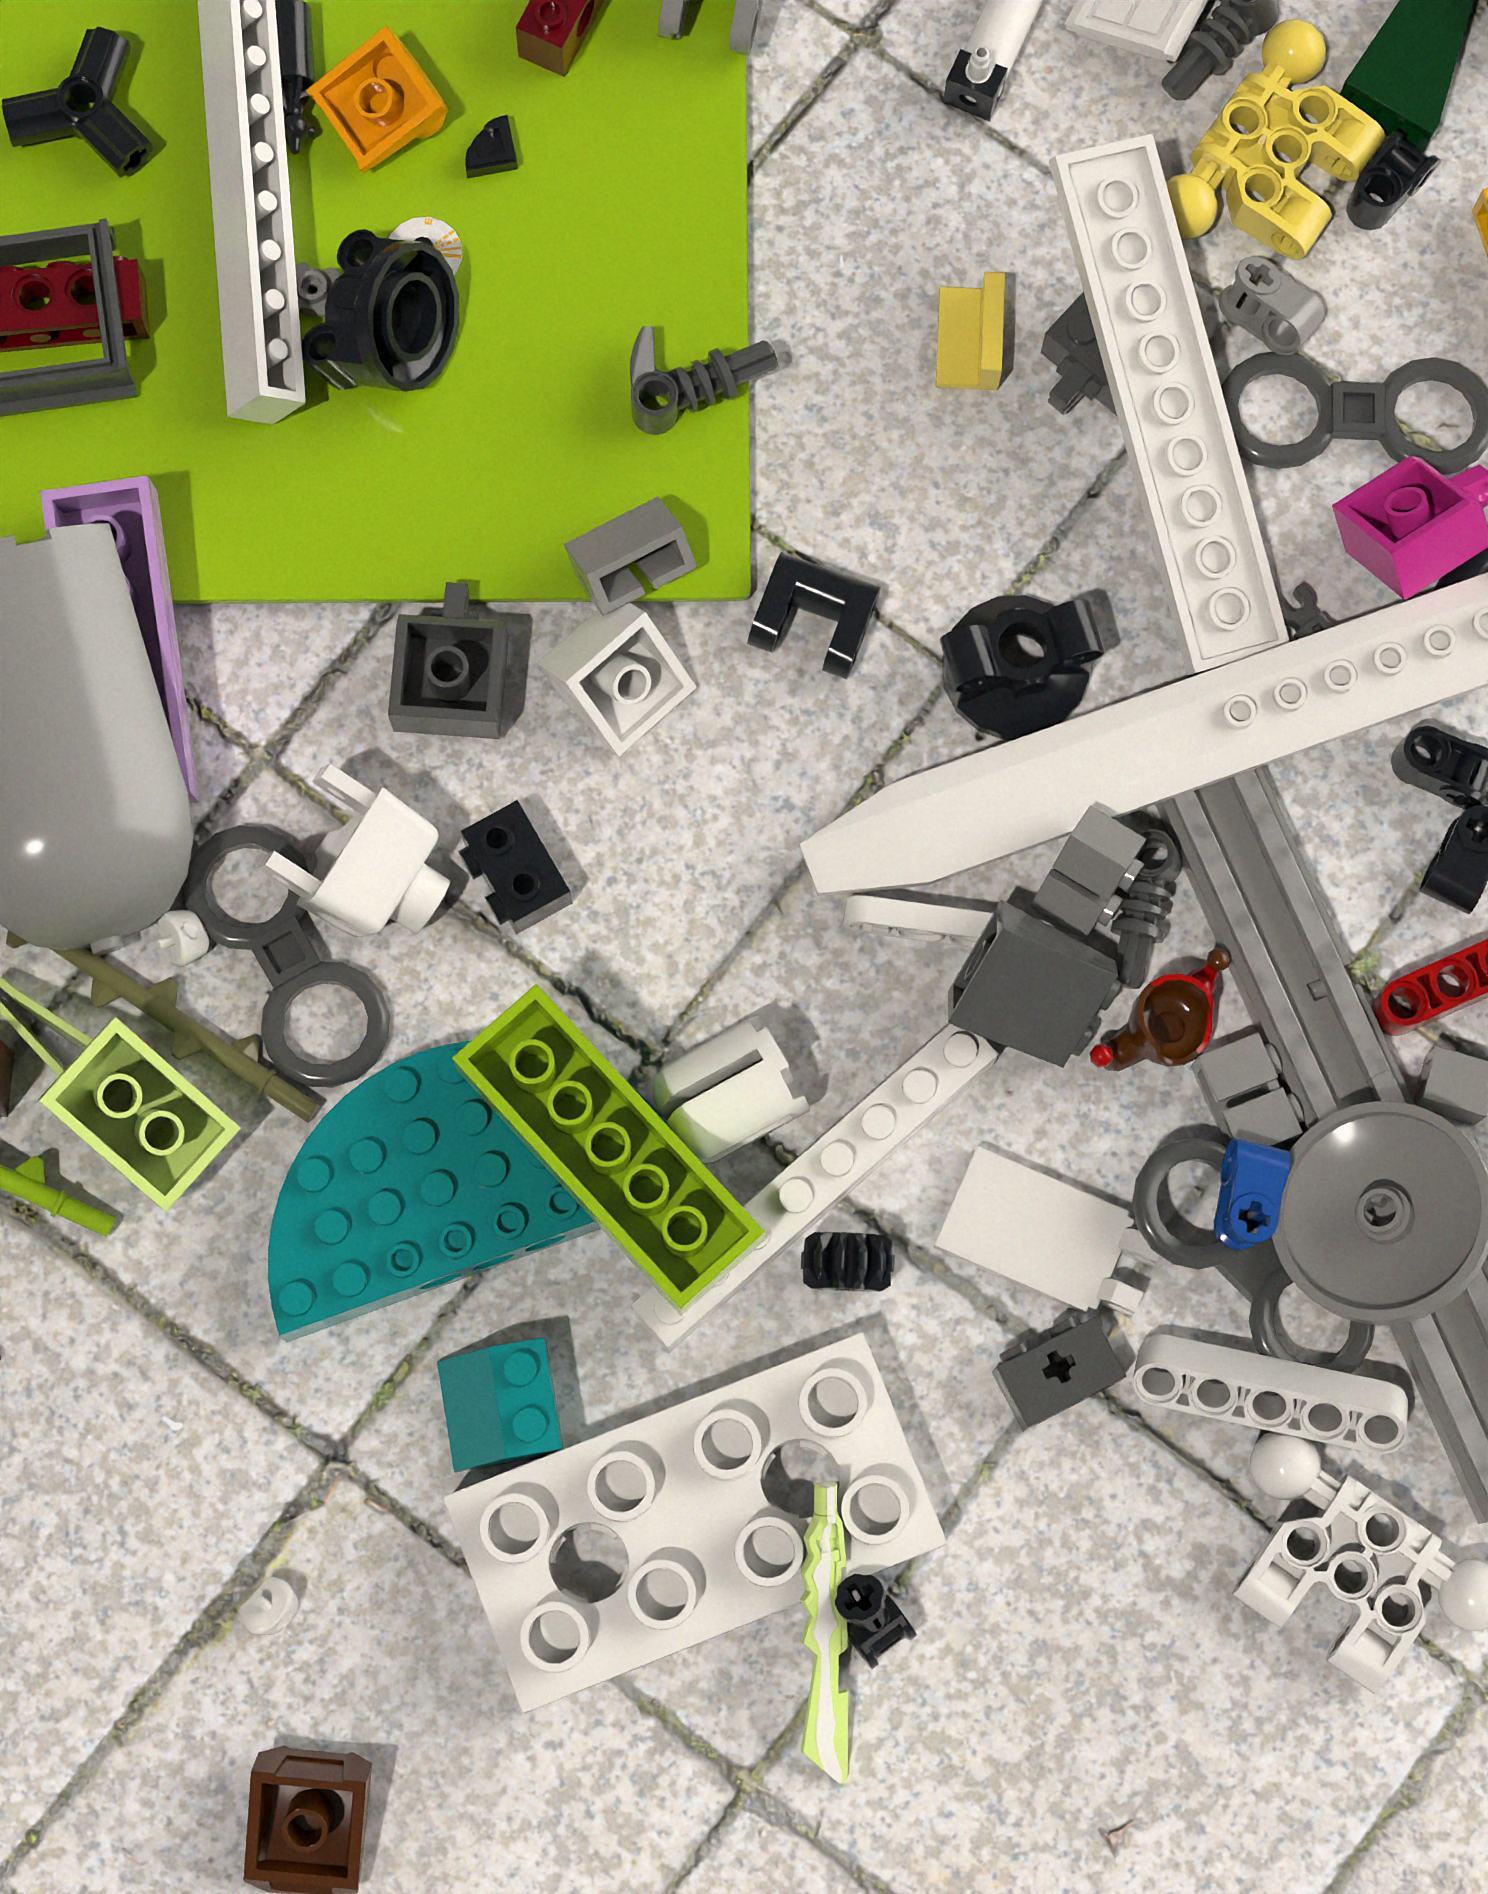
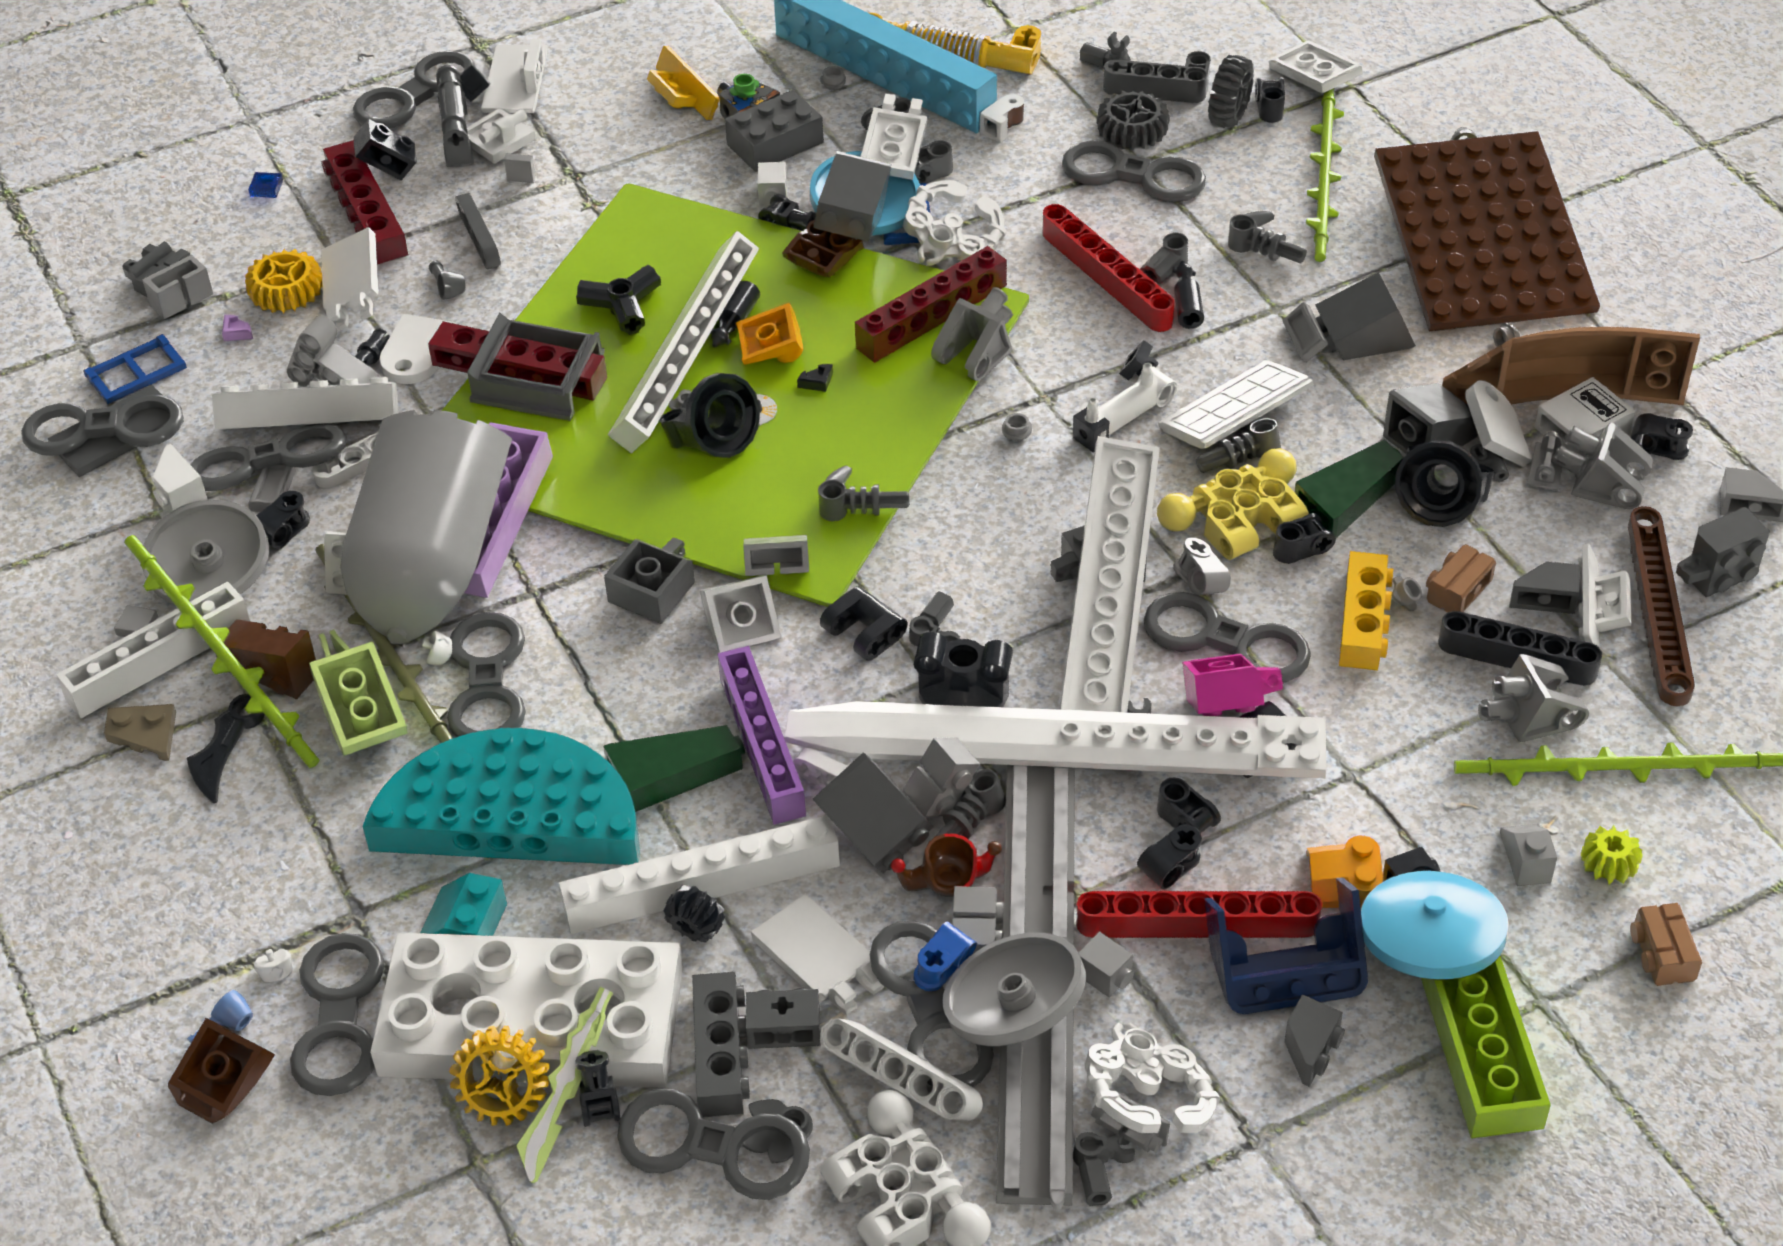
camera: 30 degrees right, 30 degrees down
white piece [257,764,450,937] -> none
lime brick [452,983,765,1316] -> none
black brick [458,800,572,935] -> none
white cylinder [653,1015,810,1164] -> none
light yellow panel [936,272,1005,391] -> none
none -> medium blue bar [187,990,253,1043]
none -> dark grey bar [290,933,384,1096]
none -> yellow gear [449,1025,550,1126]
none -> dark green slope [603,725,745,812]
none -> dark grey bar [617,1088,810,1200]
none -> dark grey brick [692,972,750,1117]
none -> medium lavender brick [717,646,806,825]
none -> dark grey plate [742,1099,813,1164]
none -> dark grey bar [909,591,960,647]
none -> light grey plate [1002,413,1032,441]

